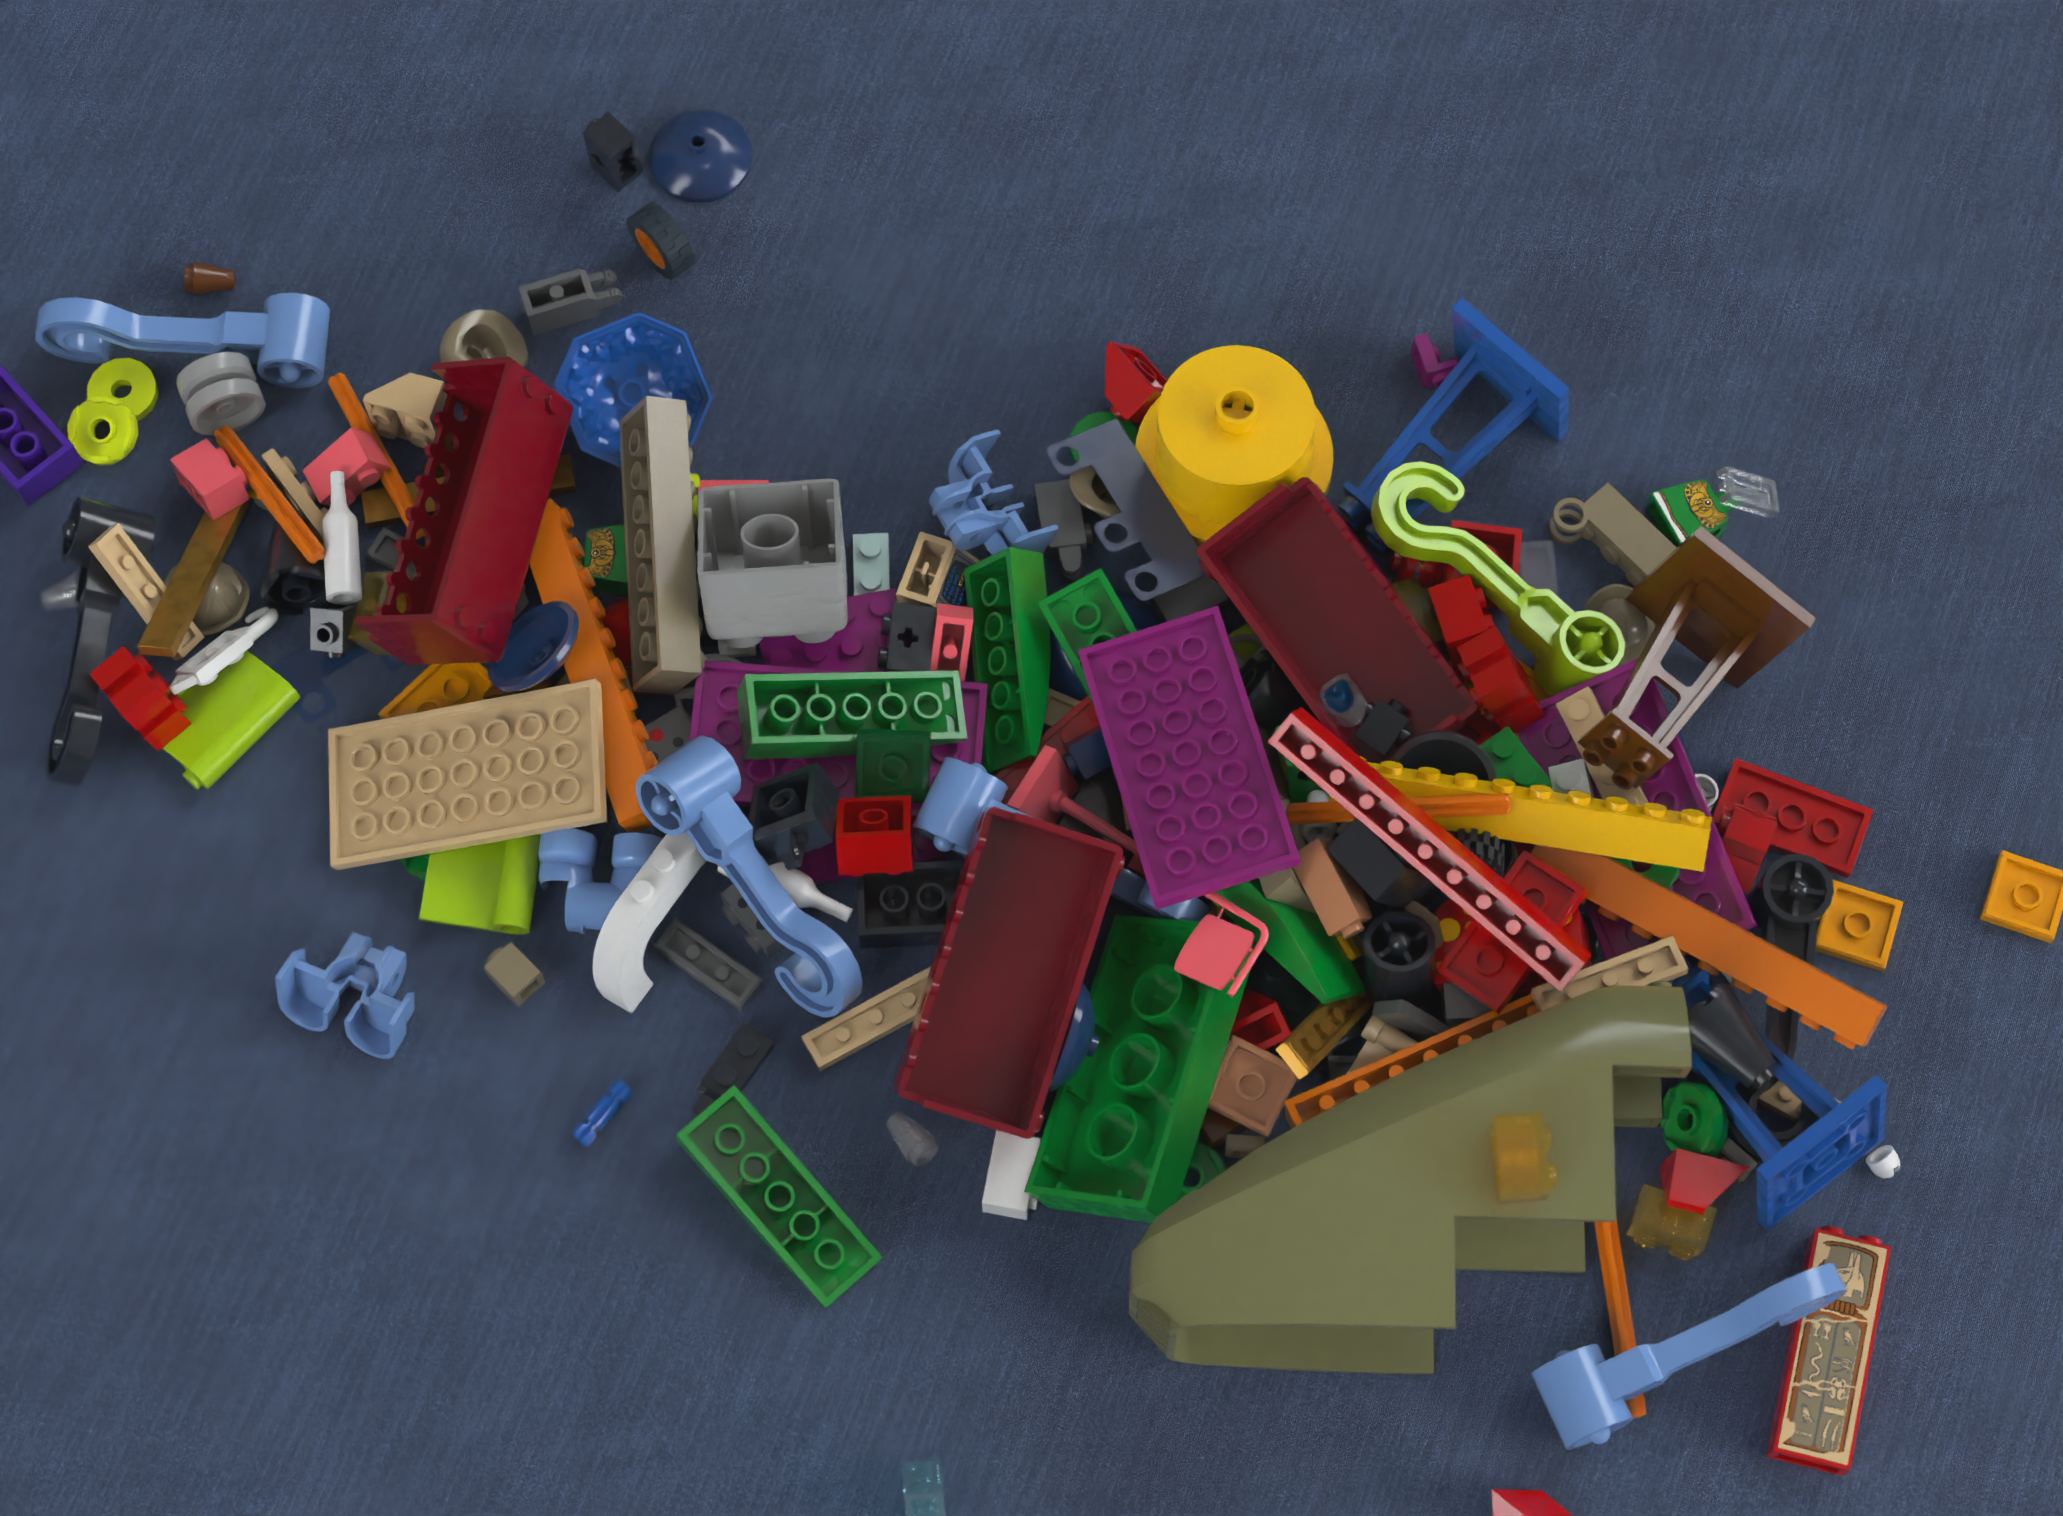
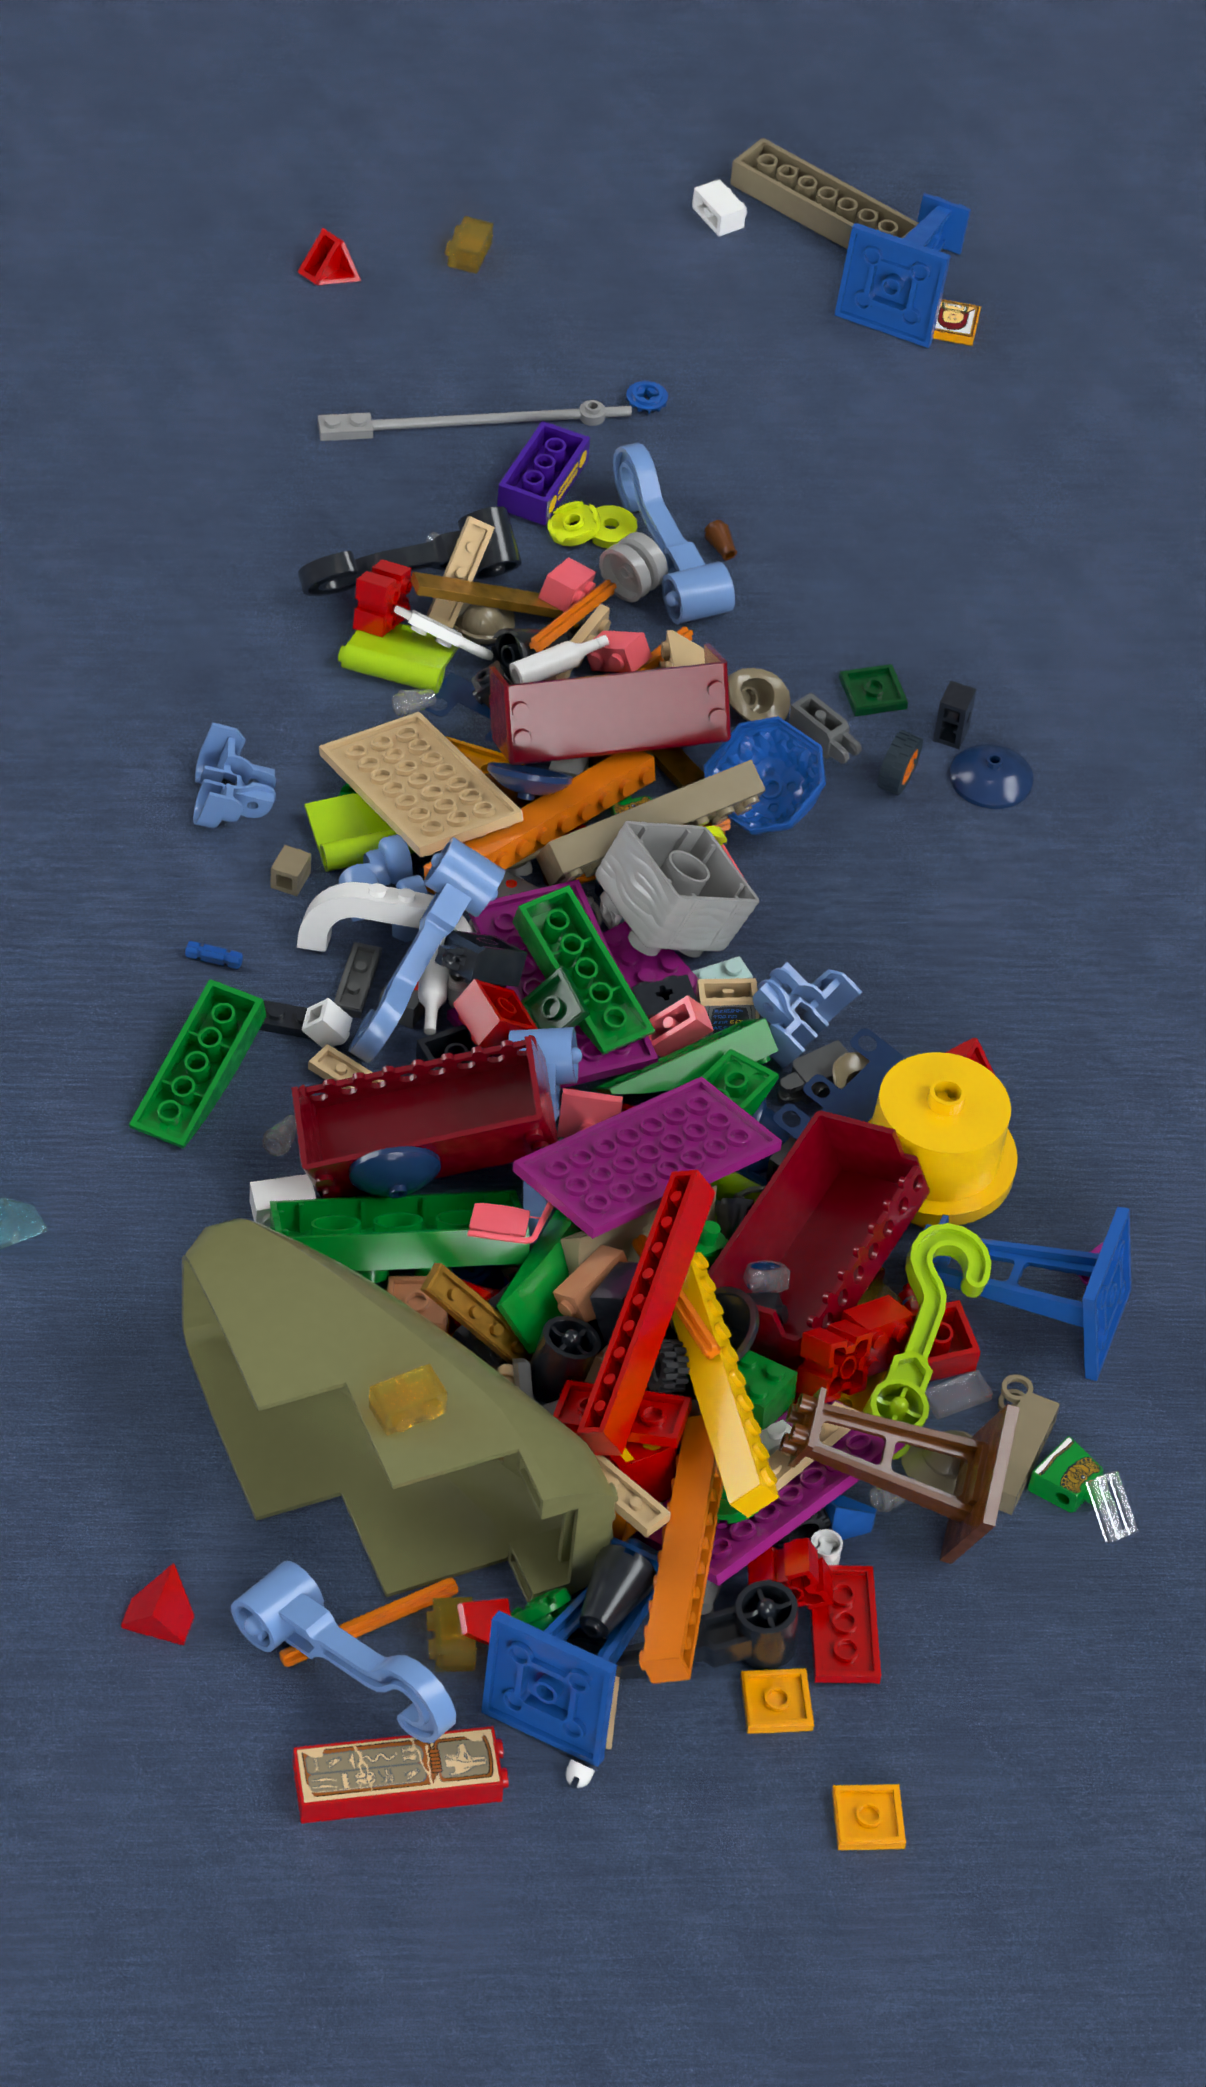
camera: 60 degrees right, 20 degrees down
none -> white brick [302,998,353,1048]
none -> clear cone [392,689,436,717]
none -> dark green tile [839,664,908,717]

